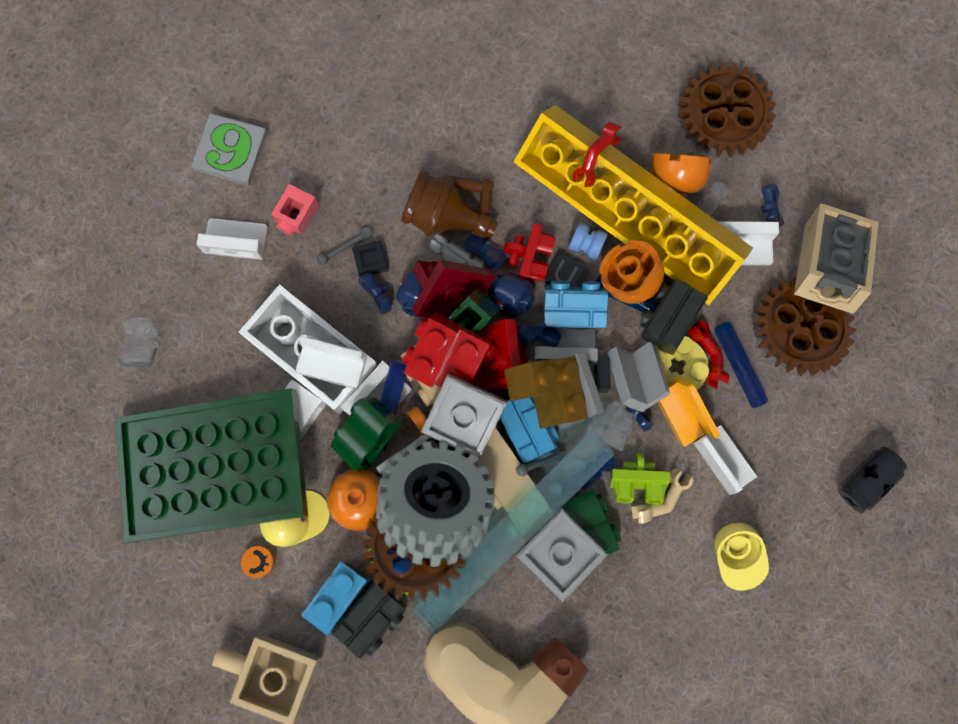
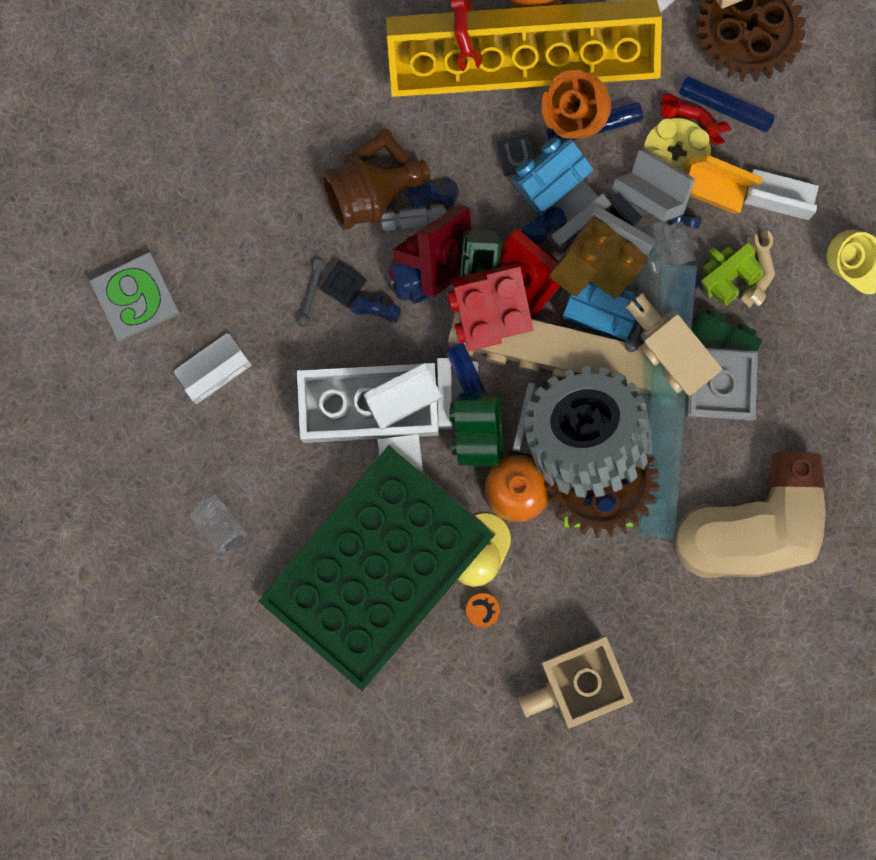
camera: 40 degrees left, 5 degrees up
coral brick [271,184,320,236] -> none
dark azure brick [301,561,370,635] -> none
pearl dark grey brick [331,583,405,659] -> none
orange tile [406,406,427,437] -> none
light grey tile [421,373,507,459] -> none
dark blue head [488,272,535,317] -> none
red hips [503,223,556,282] -> none
medium blue wheel [569,221,608,261] -> none
pearl dark grey brick [640,279,708,355] -> none
none -> tan brick [625,292,723,397]

